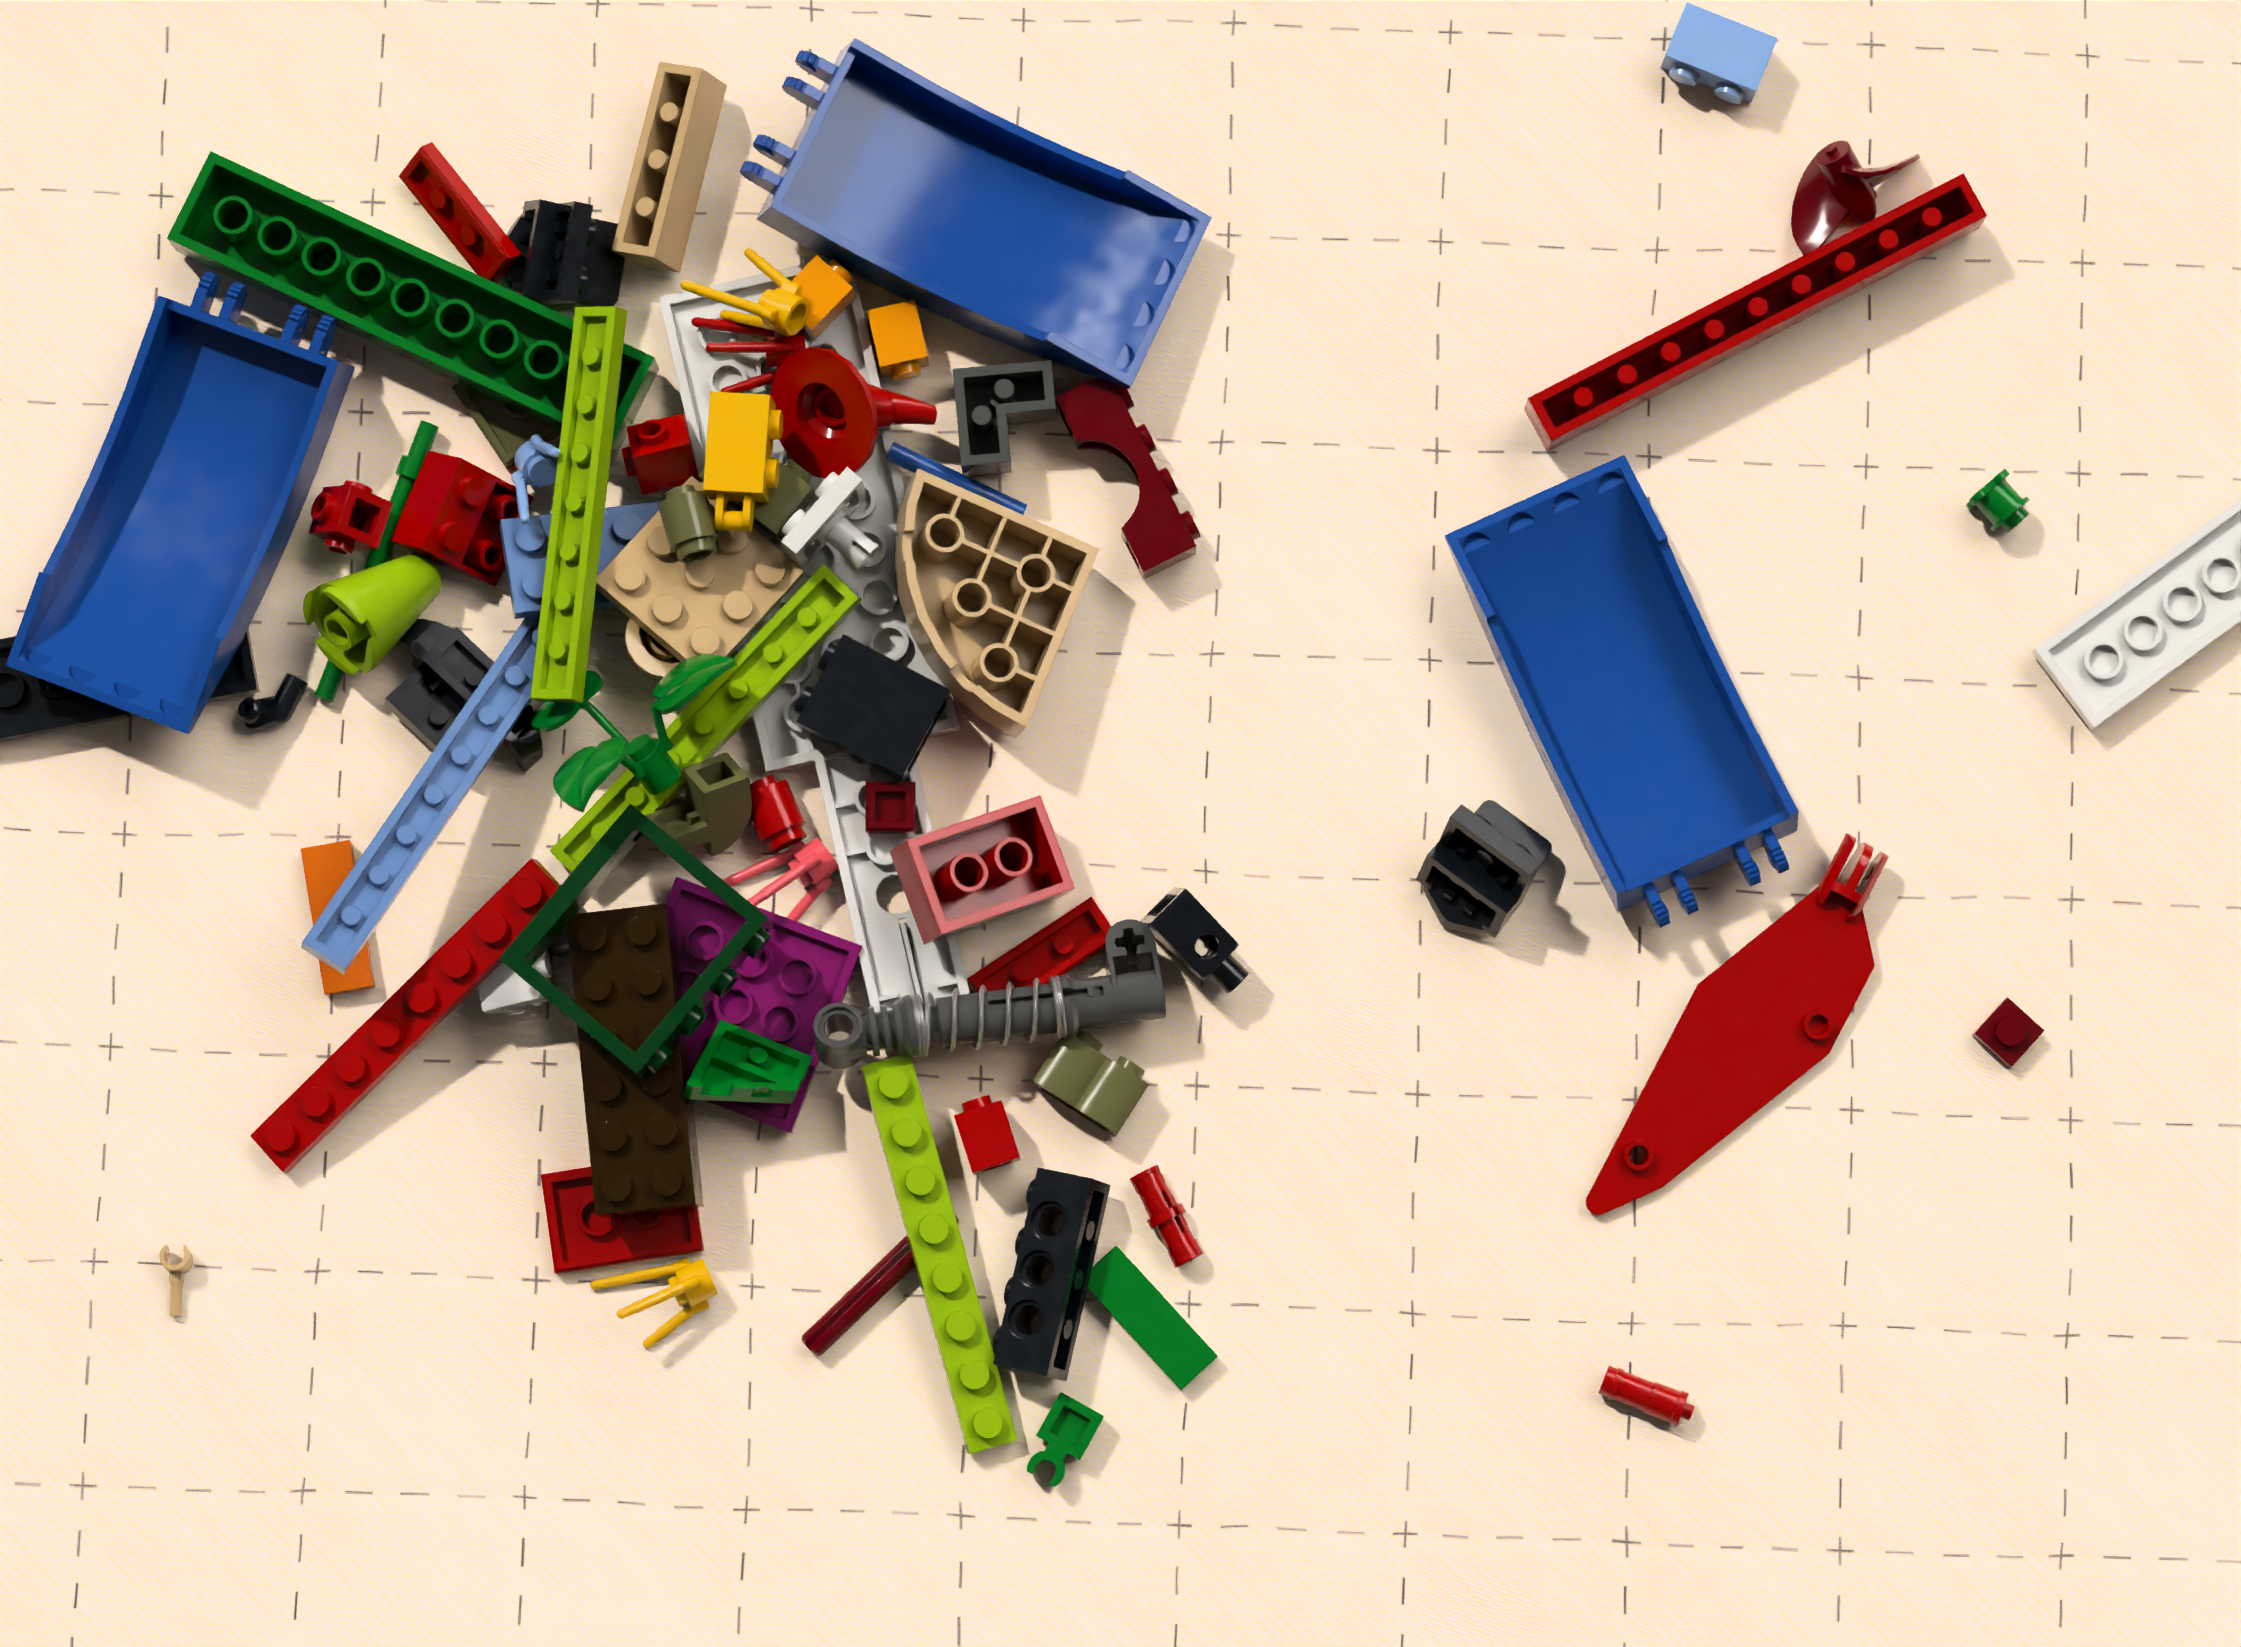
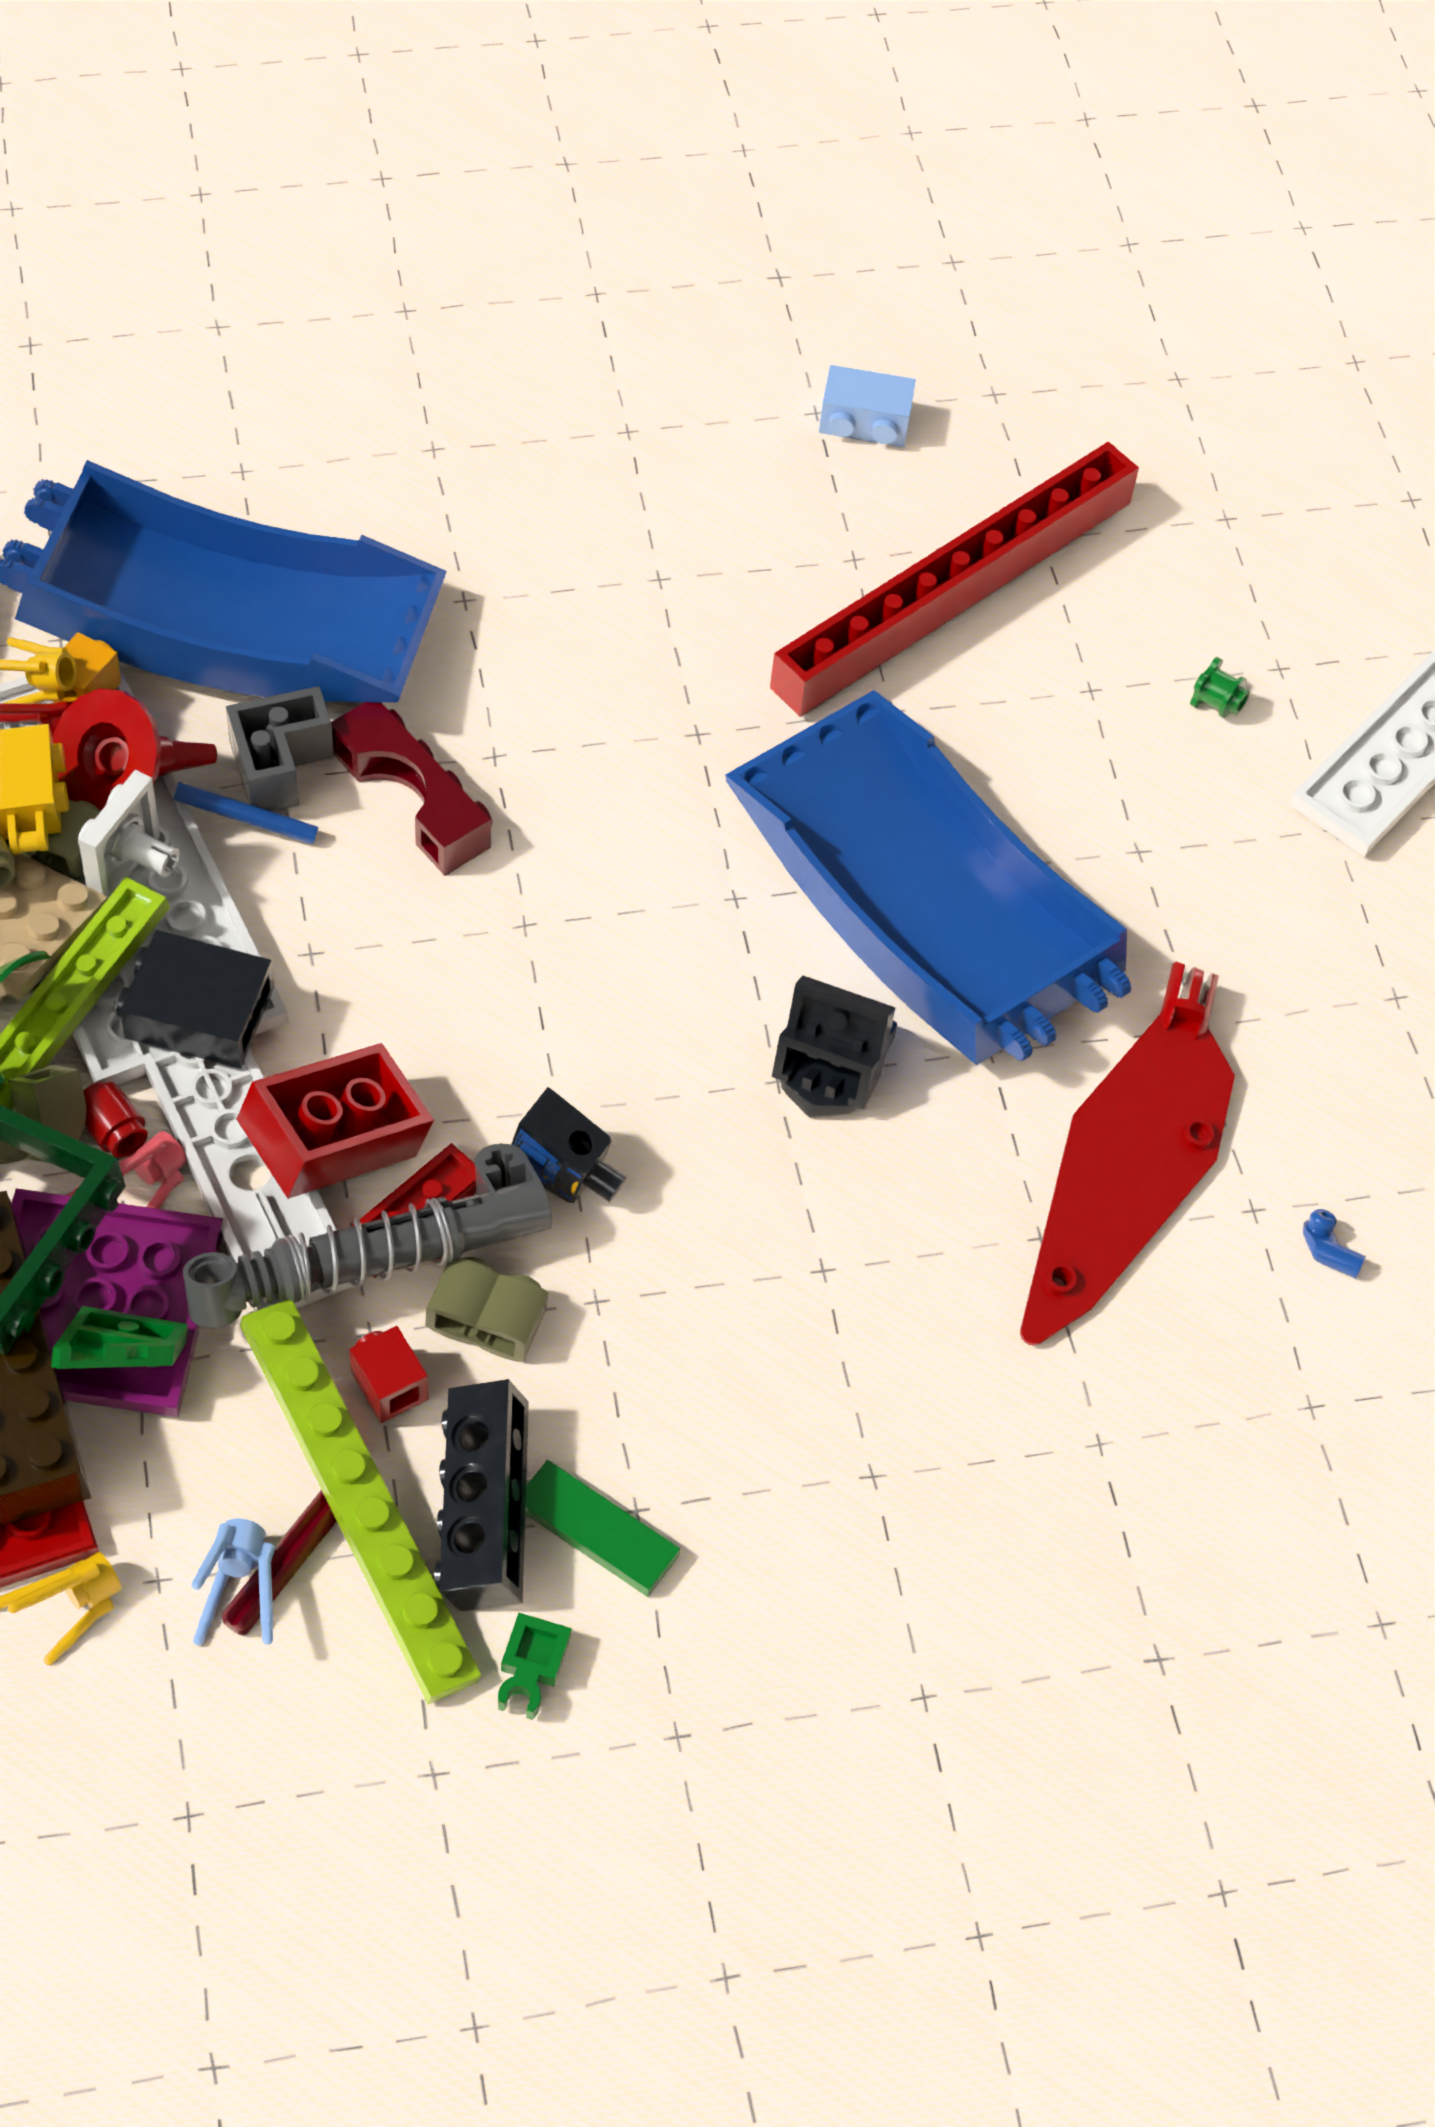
camera: 20 degrees left, 25 degrees down
dark red tile [865,782,916,834] -> none
light orange brick [867,300,930,380] -> none
tan brick [894,469,1099,738] -> none
red pin [1129,1164,1204,1268] -> none
red piece [1598,1366,1695,1427] -> none
dark red piece [1791,140,1920,255] -> none
dark red plate [1972,997,2045,1069] -> none
none -> light blue plant [191,1518,275,1646]
none -> blue arm [1302,1209,1366,1279]

